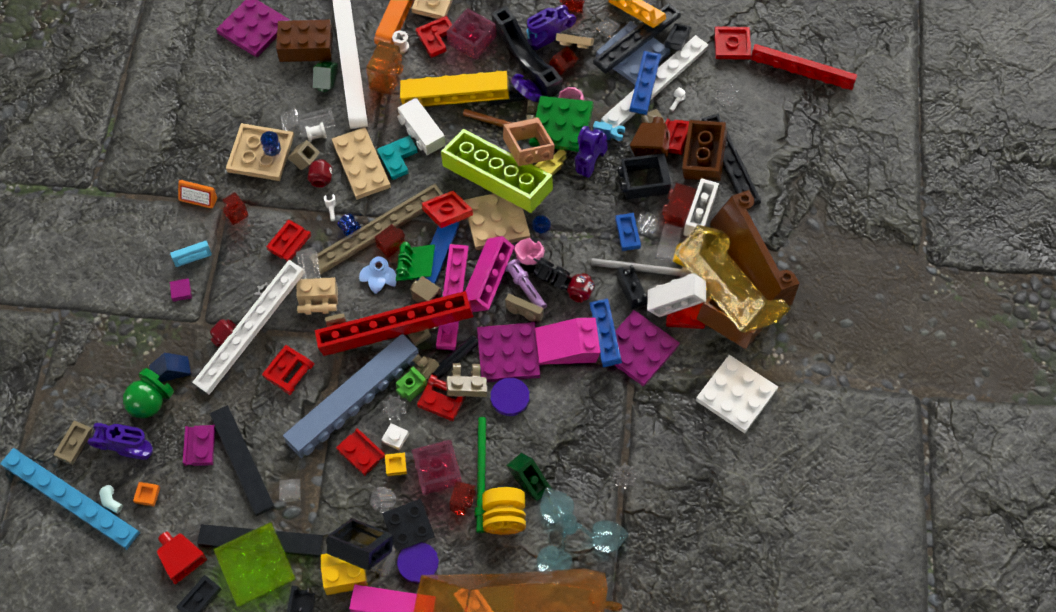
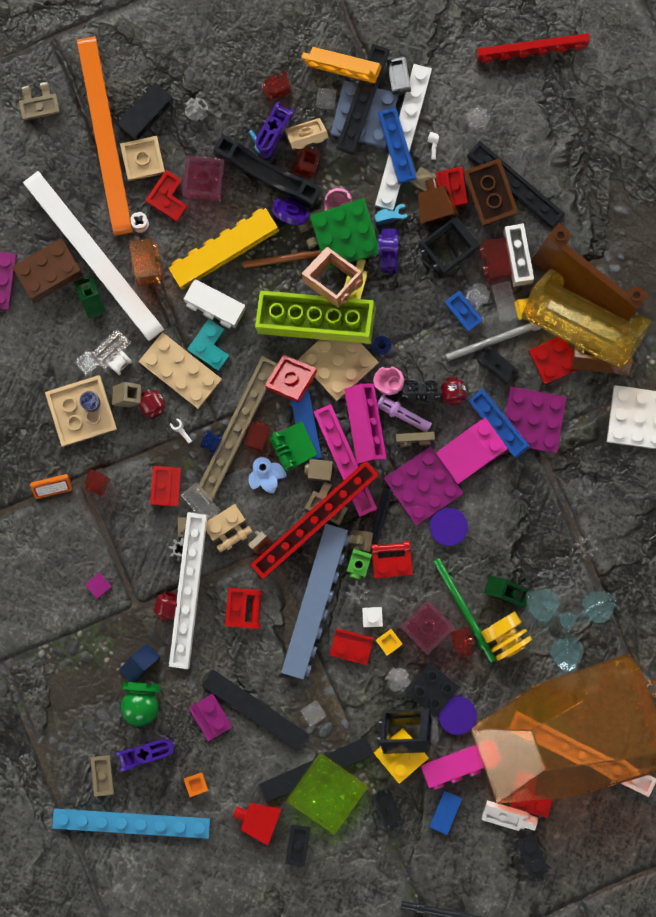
camera: 30 degrees left, 20 degrees up
light aqua arm [99,485,123,514] -> none
medium azure tile [170,240,212,267] -> none
dark tan plate [446,363,487,397] -> none
white brick [647,273,706,317] -> none
red plate [714,26,751,60] -> none

